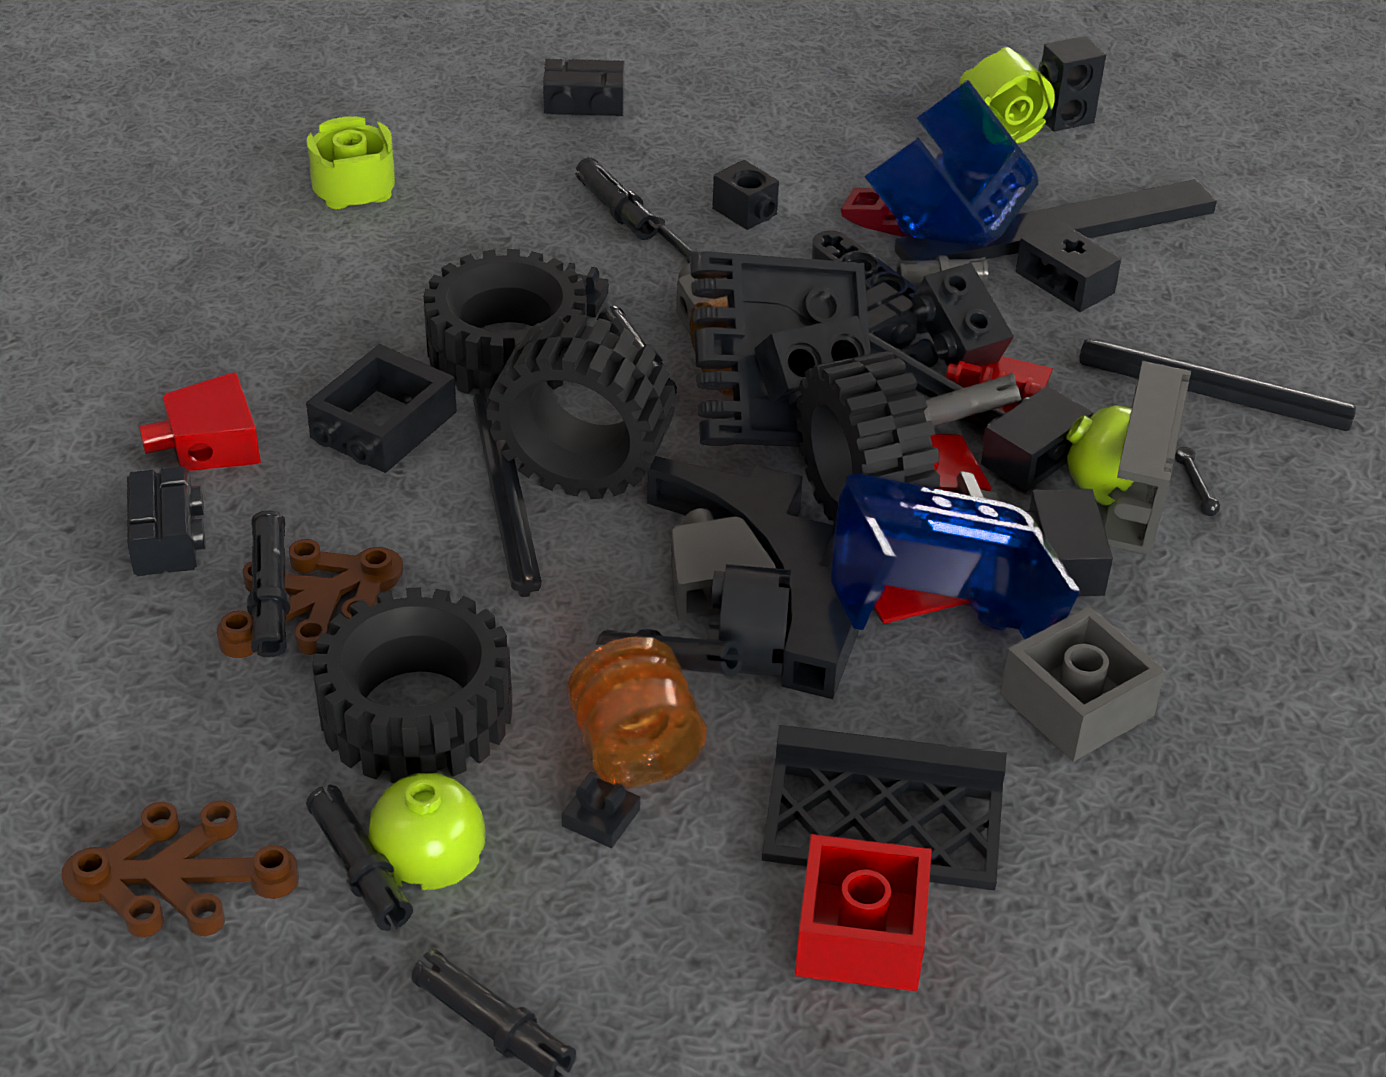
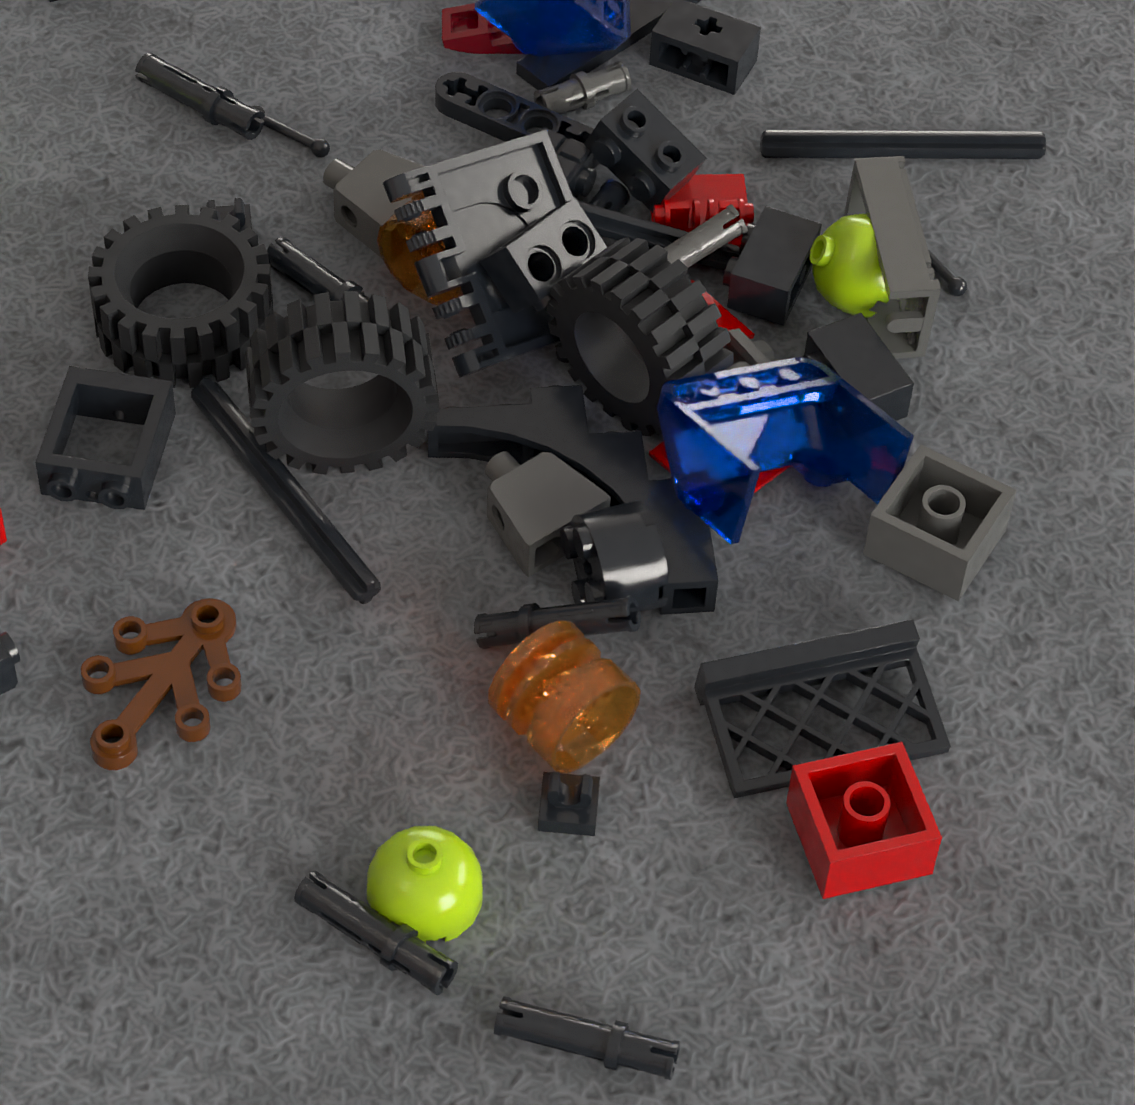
camera: 25 degrees left, 10 degrees up
reddish brown plant [61,800,299,937] -> none
black pin [247,510,290,657] -> none
black tyre [312,587,512,783] -> none
black brick [712,160,779,230] -> none

